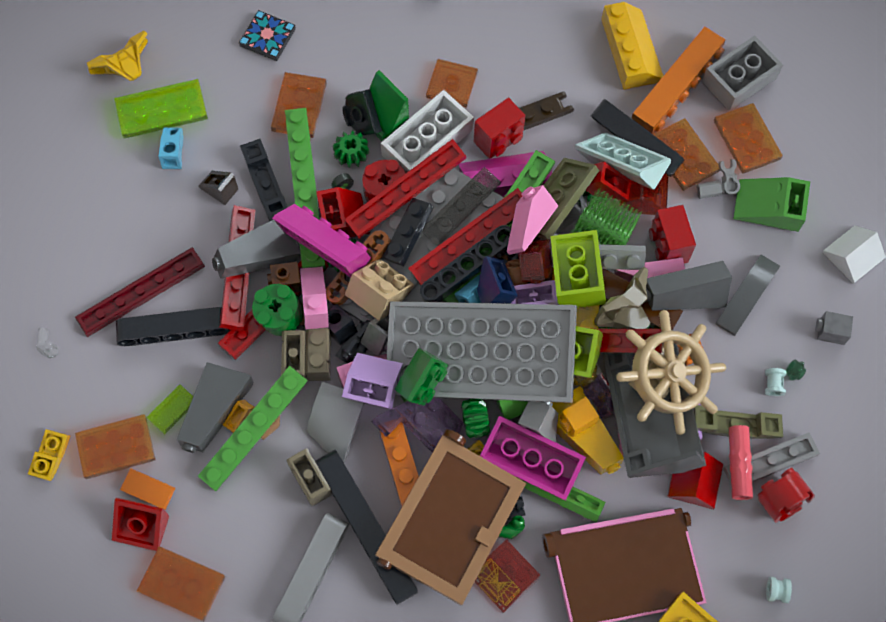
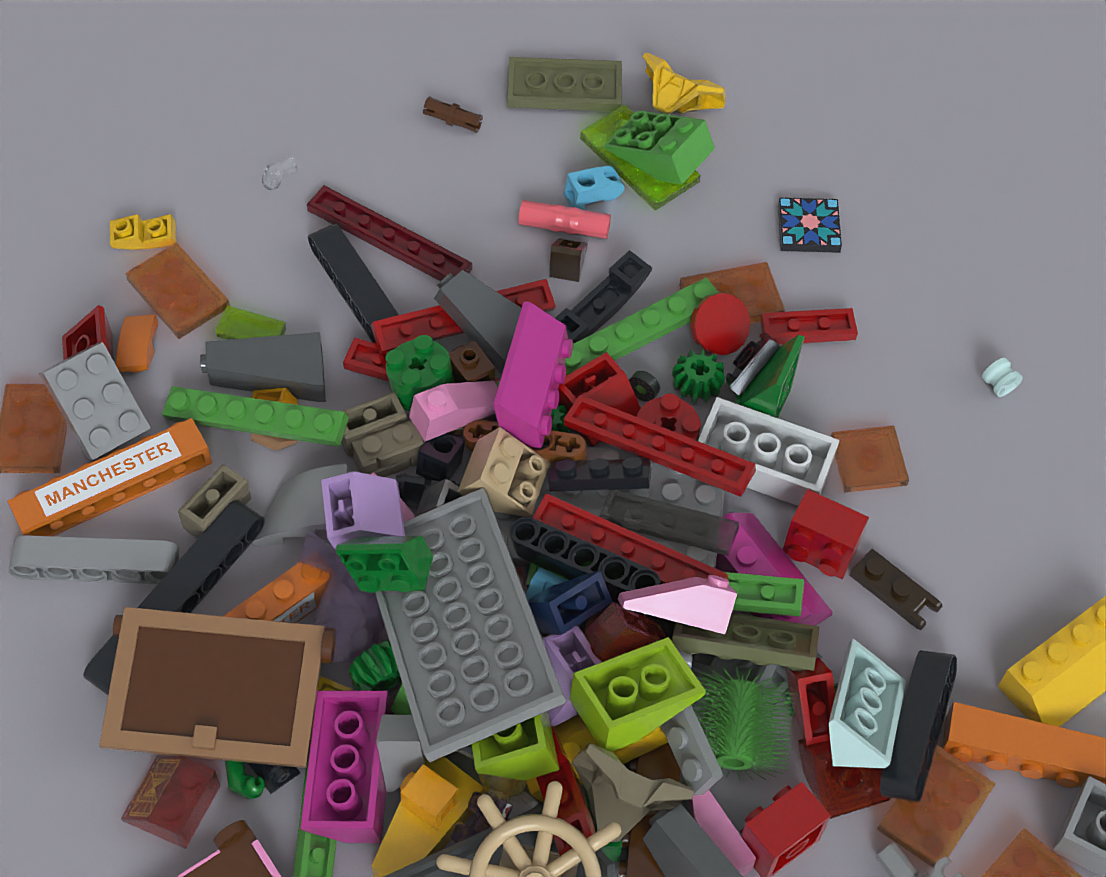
camera: 65 degrees right, 10 degrees down
none -> orange brick [7,418,212,536]
none -> light grey brick [39,342,151,460]
none -> reddish brown pin [423,96,483,133]
none -> olive plate [507,57,622,111]
none -> coral axle [519,200,611,239]
none -> bright green slope [604,110,715,185]
none -> red tile [690,293,751,355]
none -> red plate [760,308,858,345]

